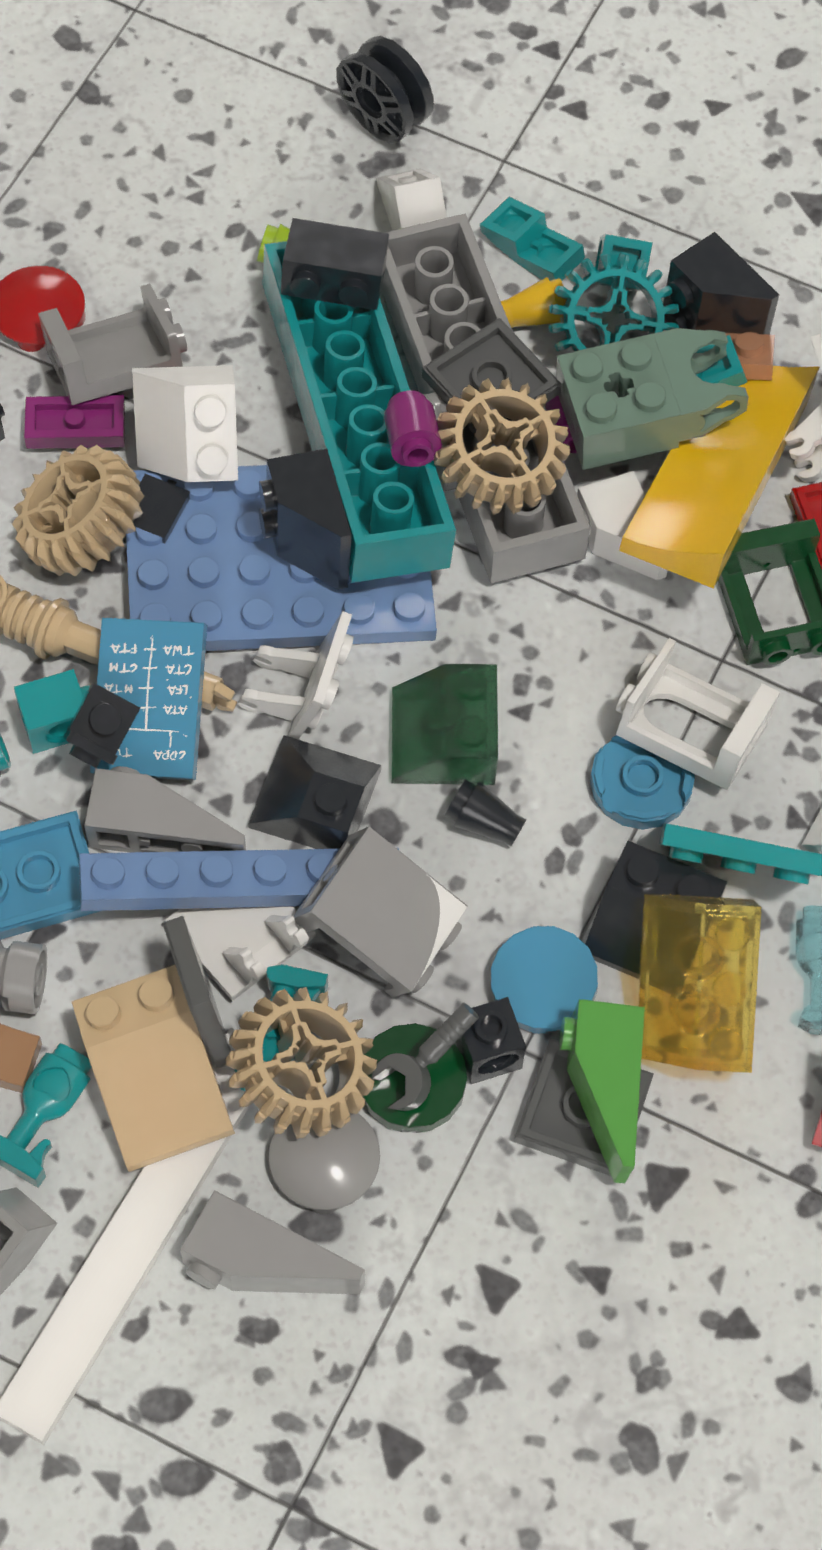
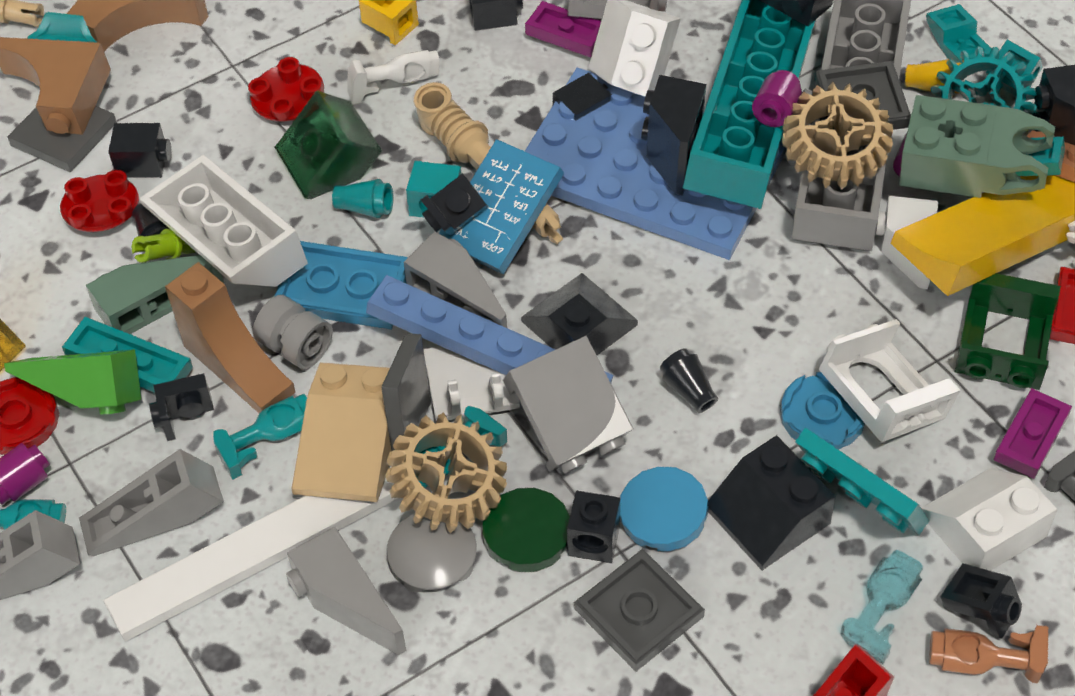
camera: 35 degrees right, 10 degrees down
tan gear [12,445,144,576] -> none
white plate [238,611,354,740] -> none
dark grey piece [372,1003,479,1111] -> none
clear green slope [391,664,498,785] -> none
bright green slope [559,999,645,1184] -> none
clear yellow slope [638,894,762,1073] -> none

